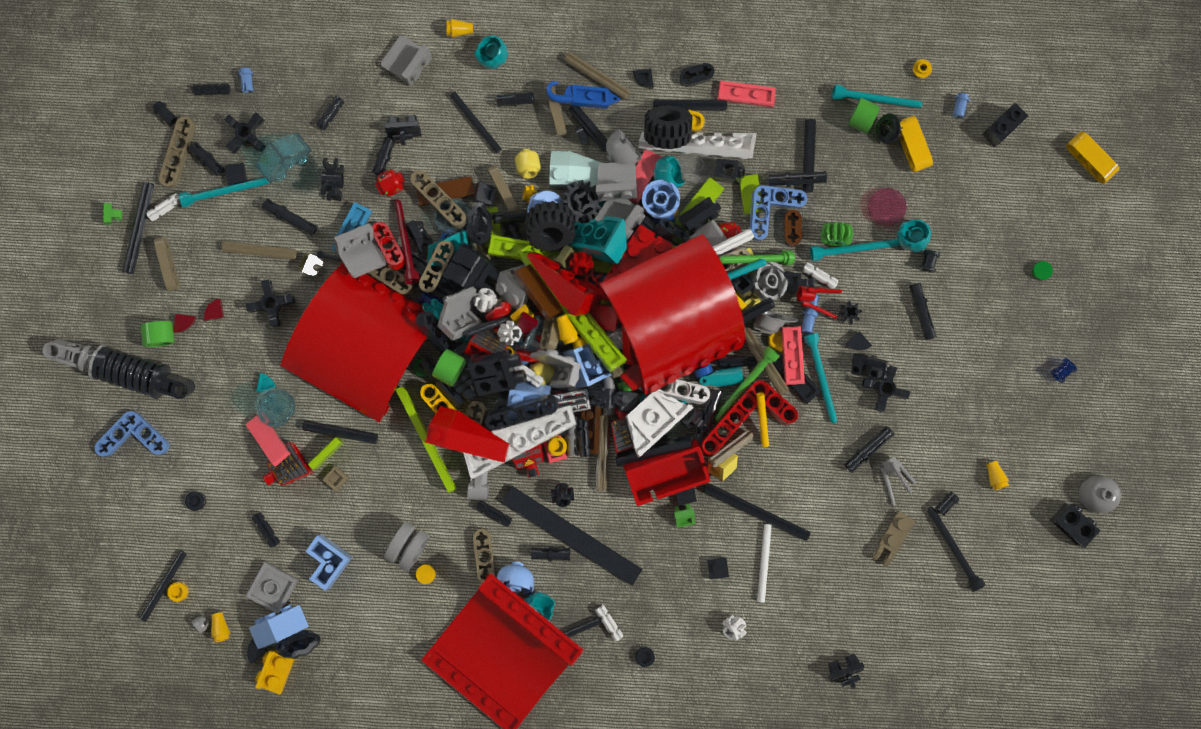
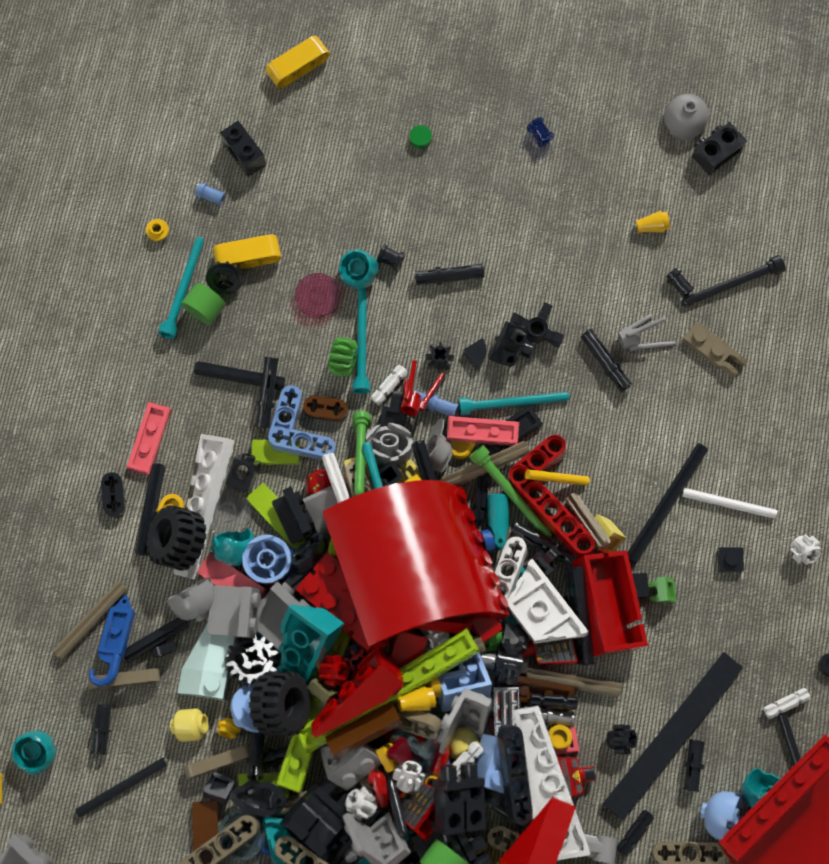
camera: 85 degrees left, 10 degrees down
black tile [633,69,654,89] -> none

